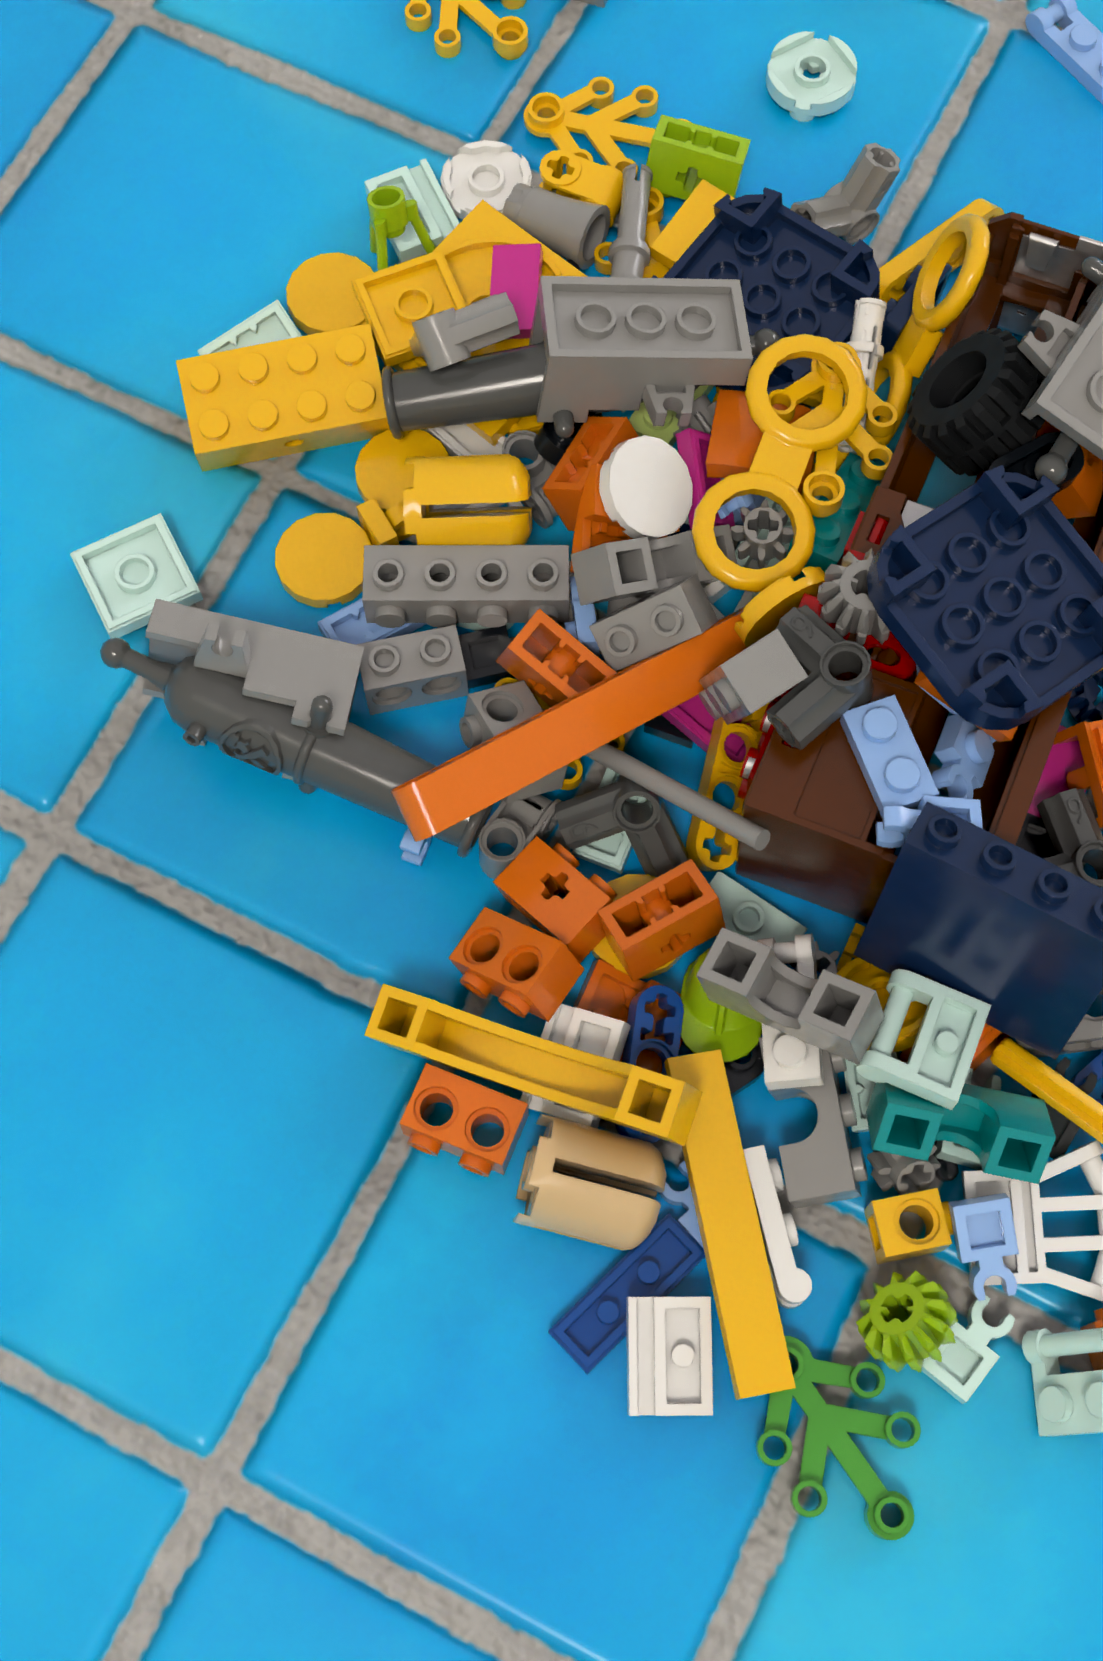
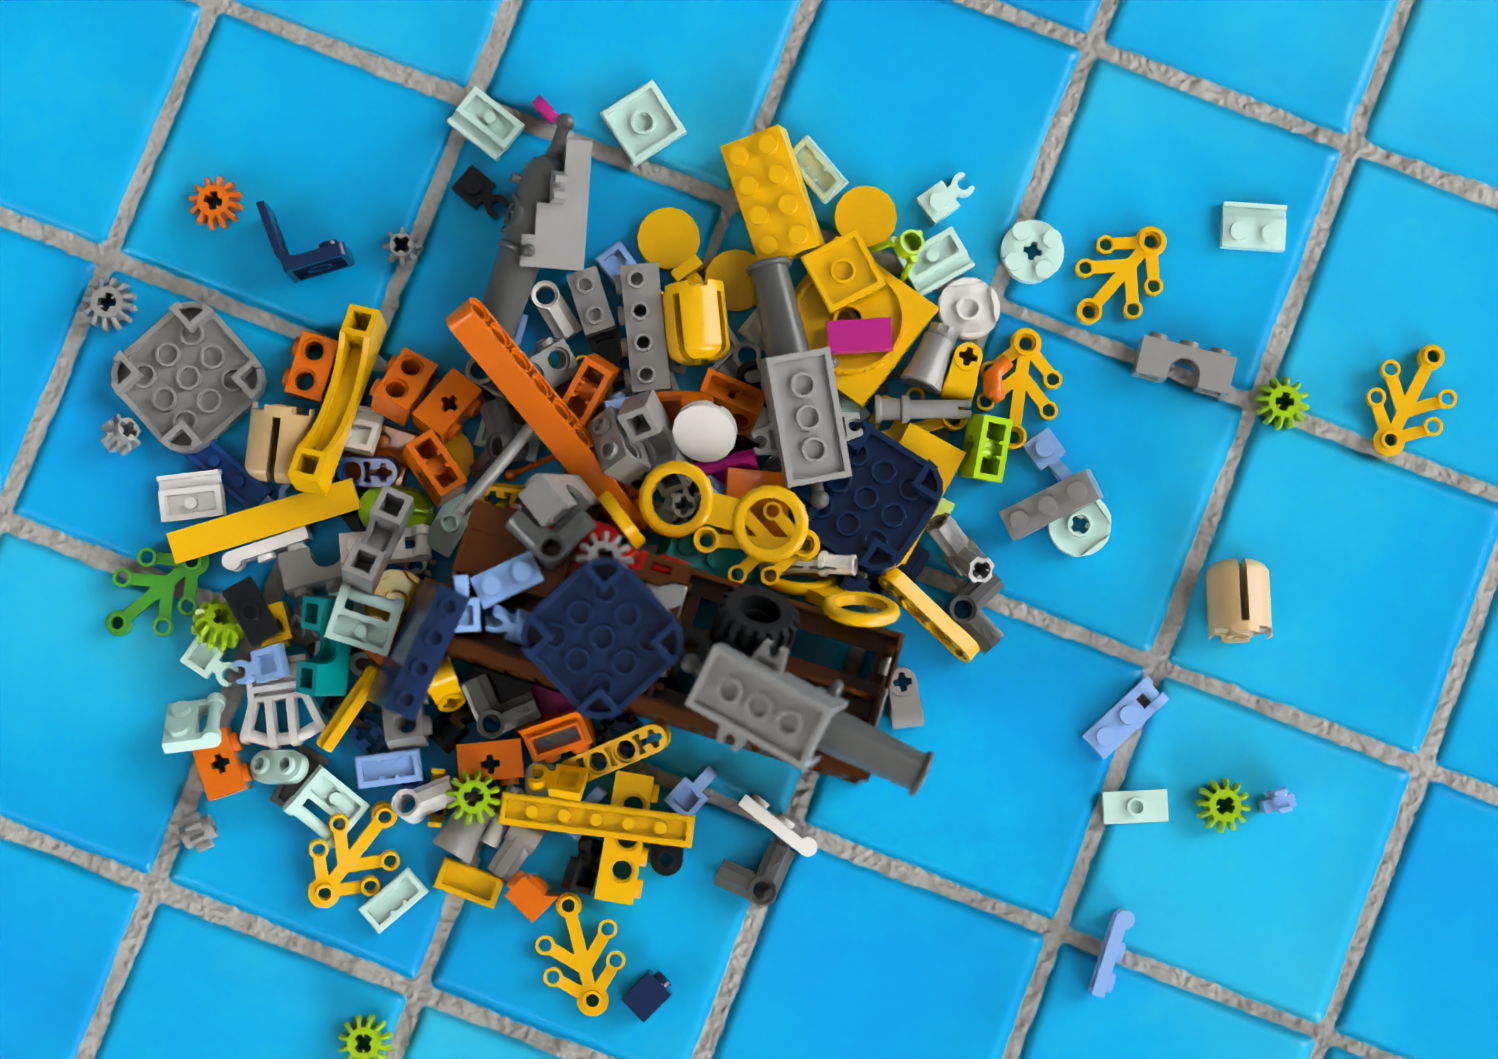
camera: 80 degrees right, 15 degrees up
light grey piece [409,292,520,372] -> none
none -> light grey gear [82,277,138,332]
none -> light grey gear [100,414,141,456]
none -> light grey tile [110,301,267,454]
none -> orange gear [188,176,244,231]
none -> black plate [221,576,282,648]
none -> dark blue piece [256,200,355,283]
none -> light grey gear [383,226,424,268]
none -> light aqua plate [447,86,525,162]
none -> black plate [451,164,509,220]
none -> orange hinge [504,454,558,481]
none -> white piece [531,280,583,341]
none -> dark pink tile [532,94,559,125]
none -> light aqua plate [916,172,975,225]
none -> dark grey piece [944,572,1005,654]
none -> orange arm [982,355,1014,403]
none -> light grey arch [999,469,1104,541]
none -> light aqua plate [1000,220,1064,284]
none -> light blue plate [1022,427,1072,482]

